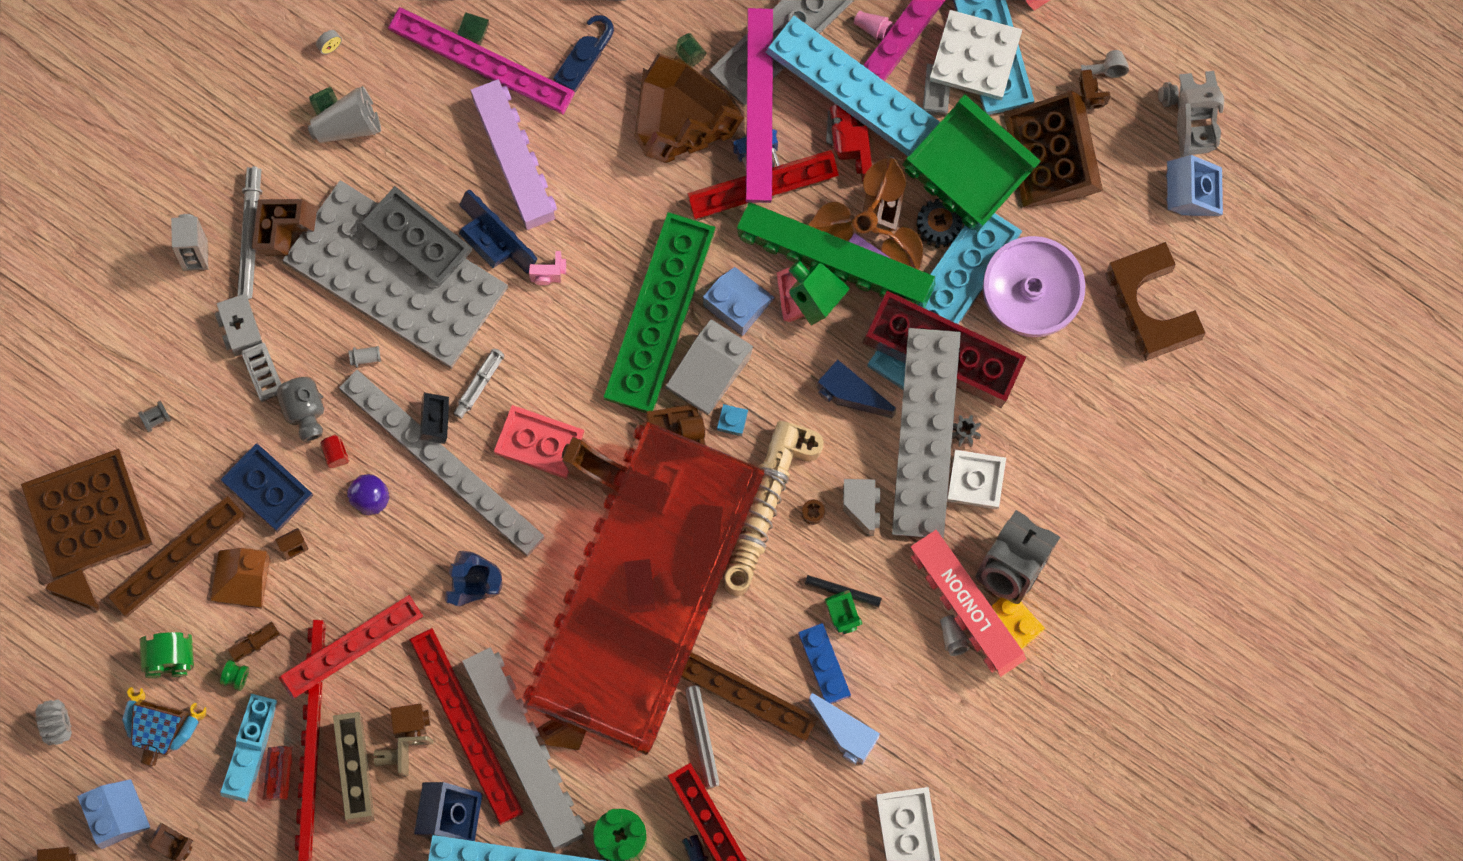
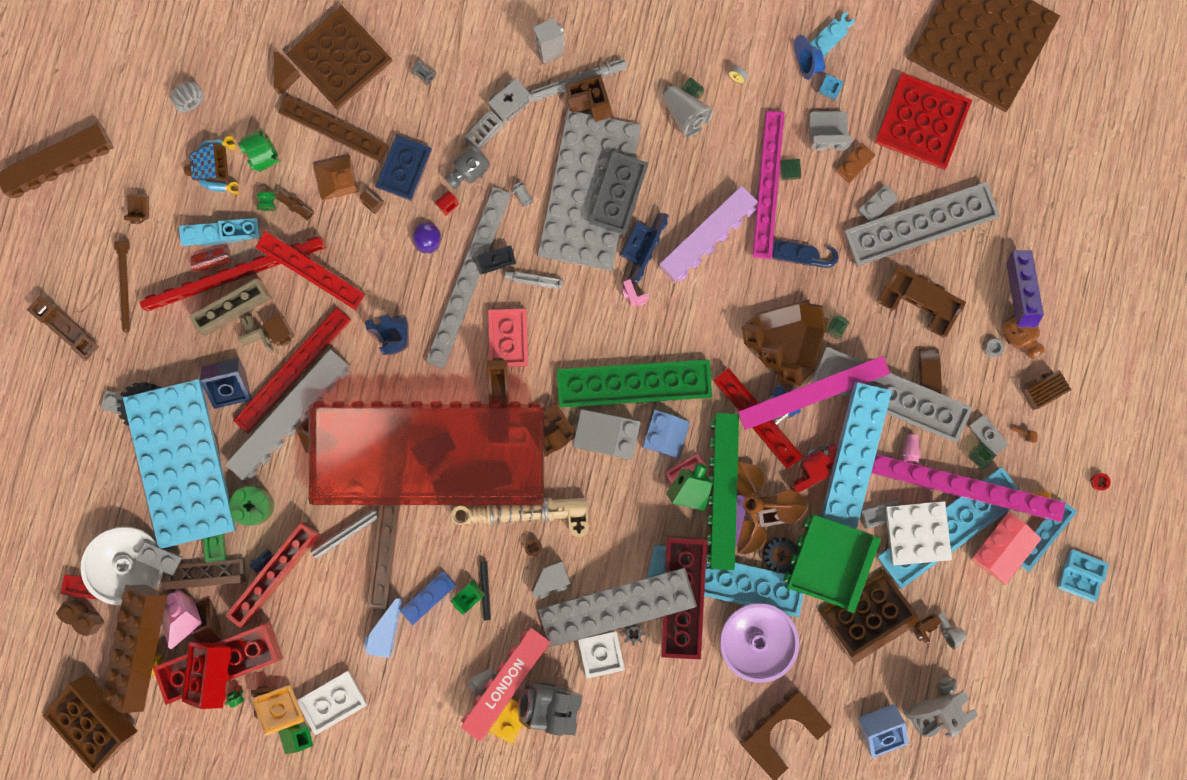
camera: 70 degrees right, 10 degrees up
medium blue slope [77,779,151,849] -> none
dark azure plate [717,404,748,436] -> none
dark blue slope [817,360,896,418] -> none

